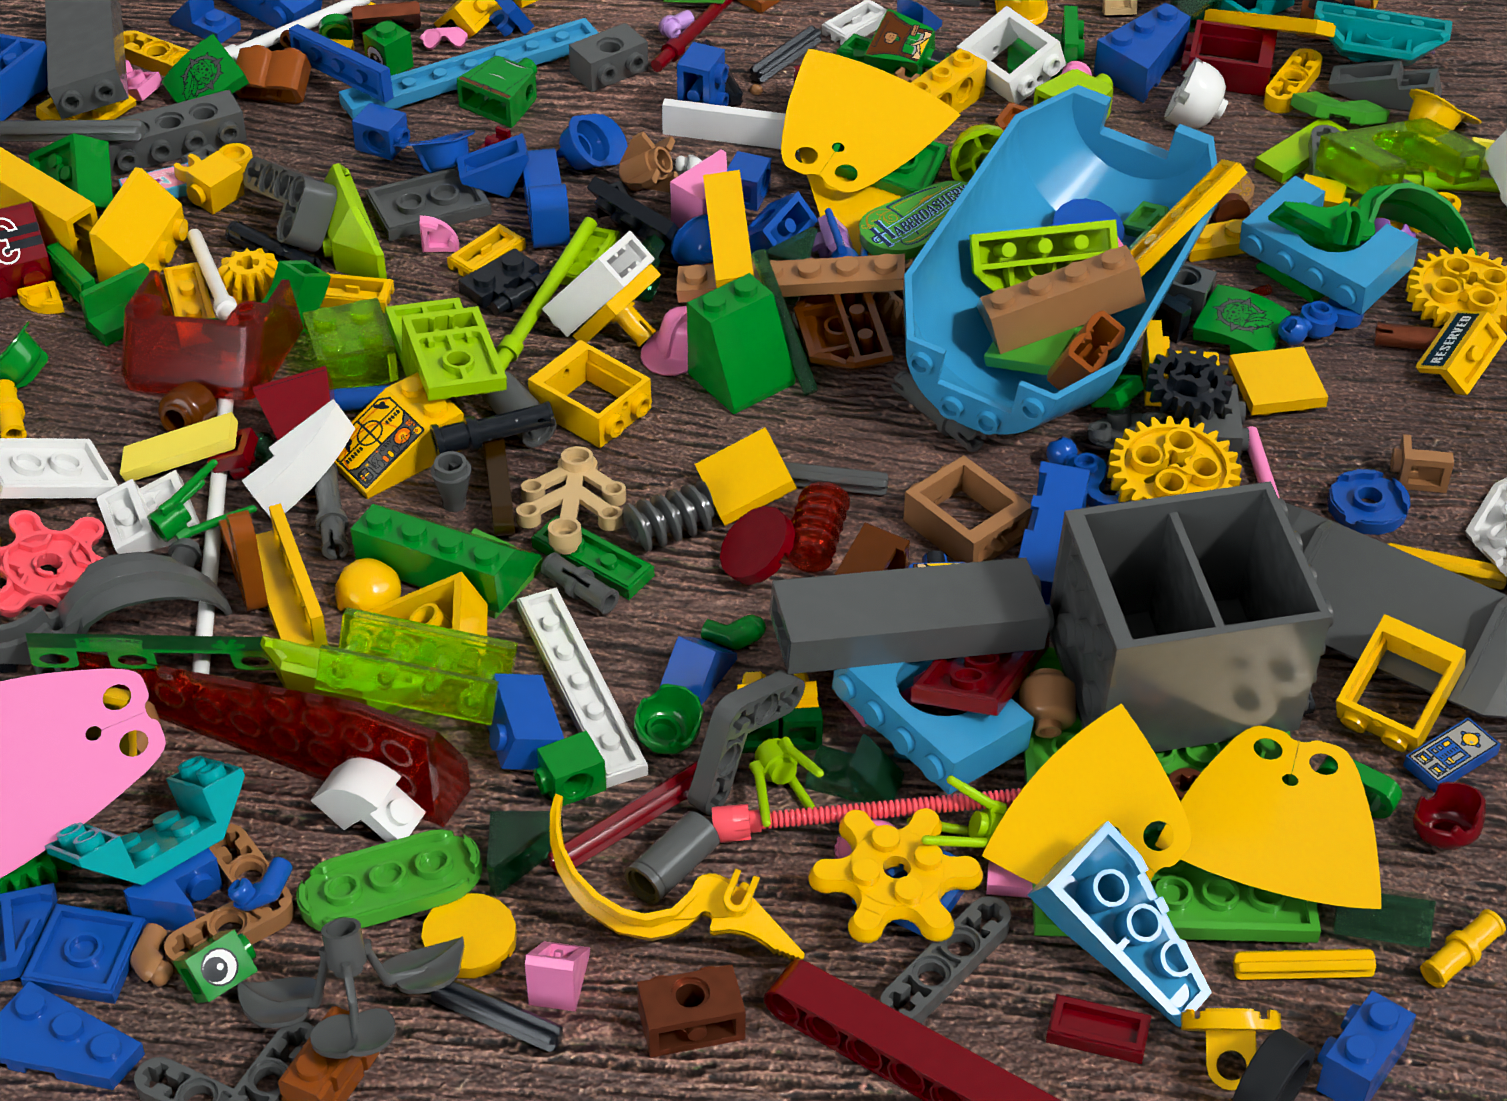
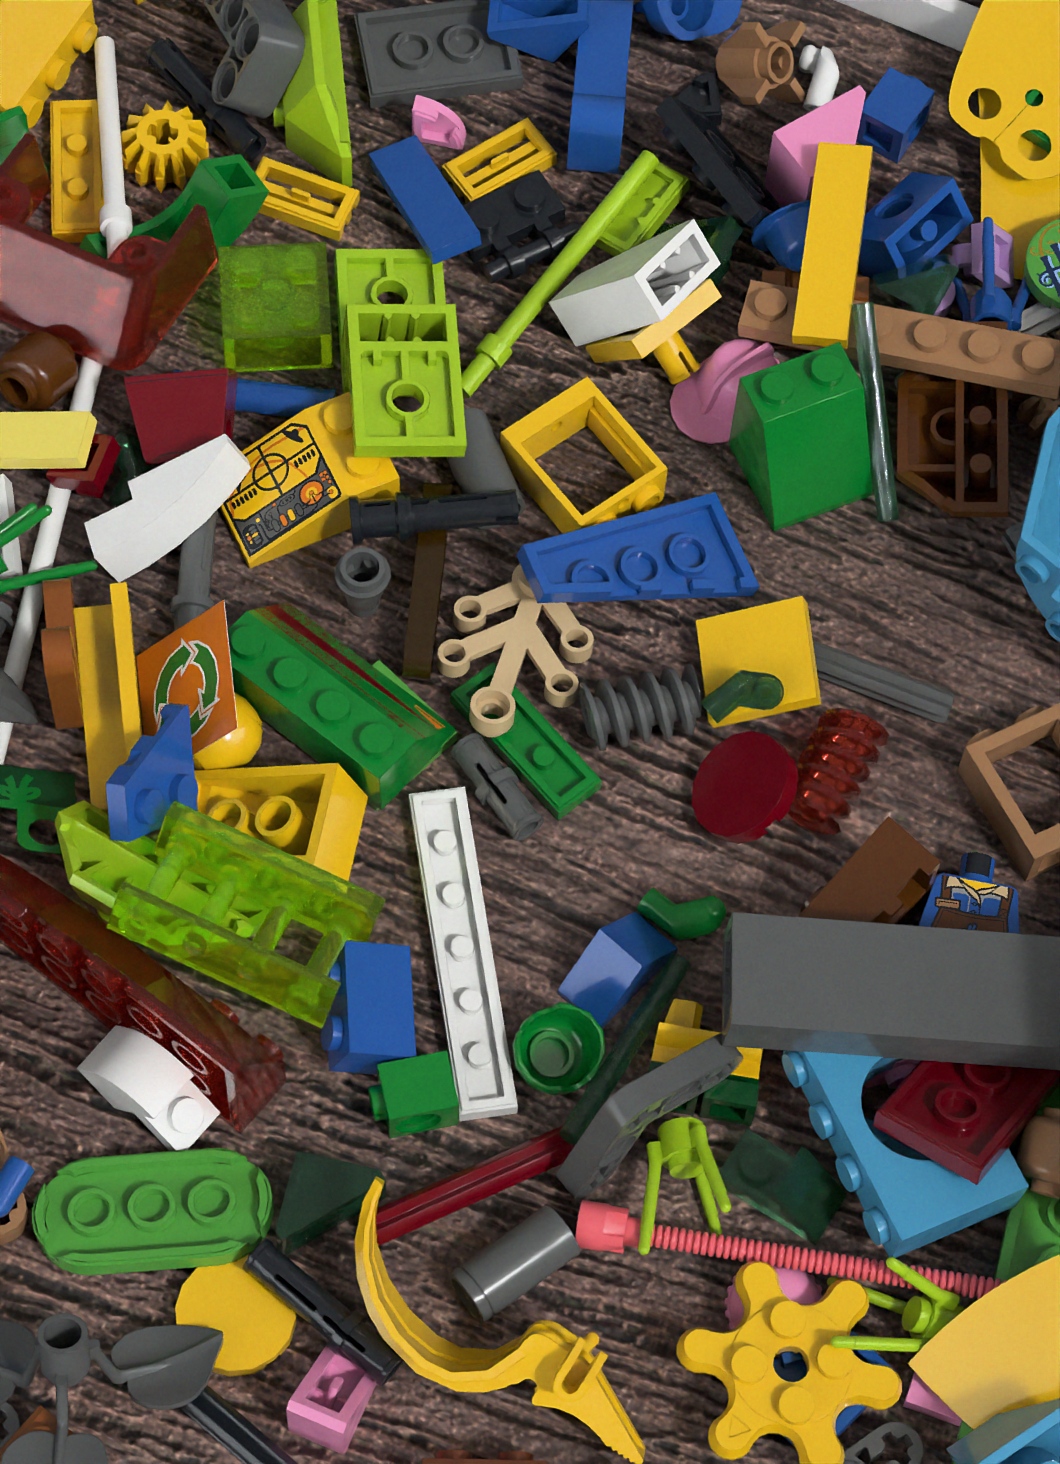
camera: 10 degrees right, 20 degrees up
none -> blue wing [106,703,198,842]
none -> orange sticker [136,600,238,755]
none -> black pin [243,1239,404,1387]
none -> blue tile [368,135,482,264]
none -> blue wing [517,492,760,603]
none -> clear green bar [559,954,691,1145]
none -> clear green arm [701,670,784,724]

